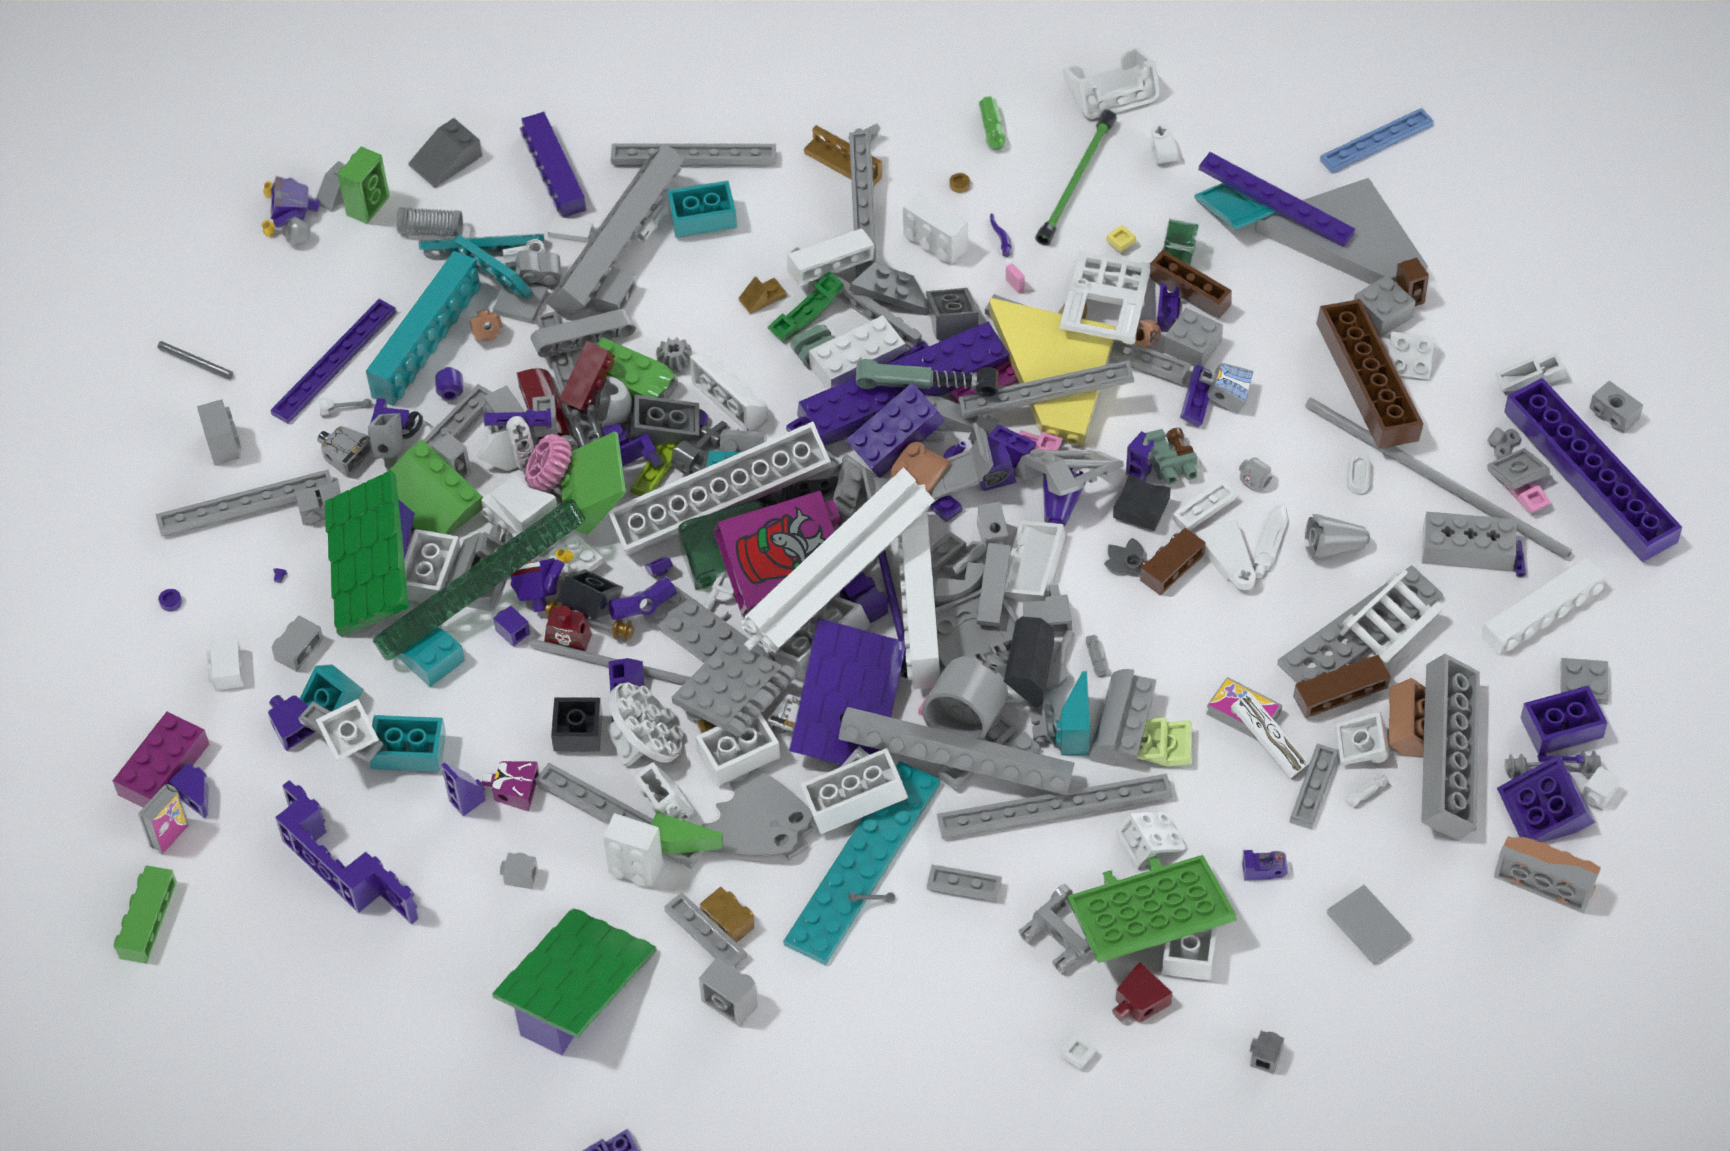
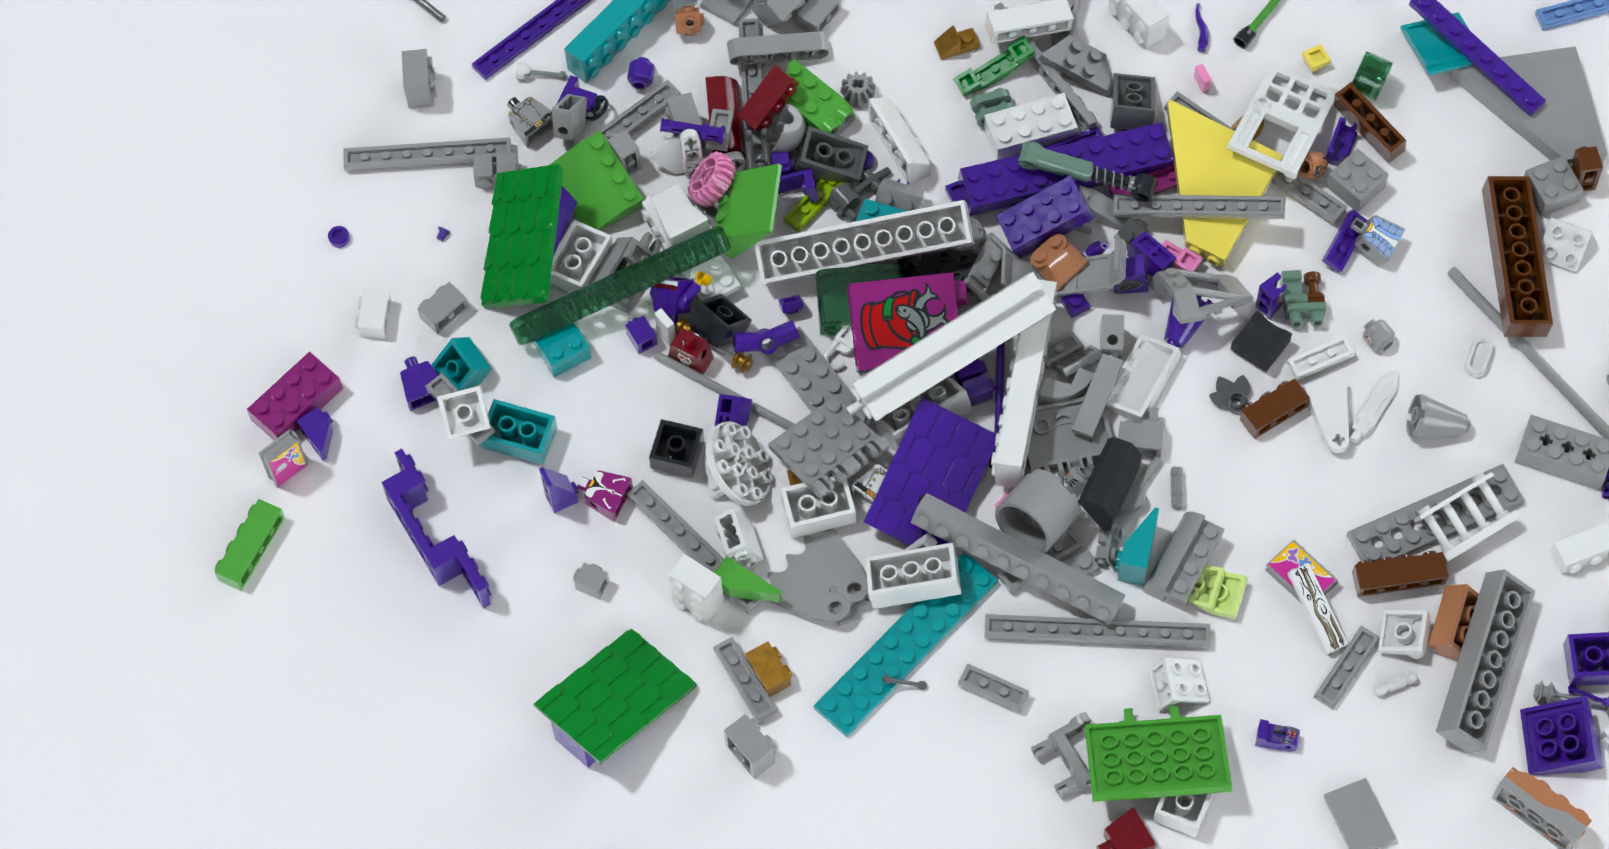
camera: 15 degrees right, 10 degrees up
none -> white tile [654,309,676,347]

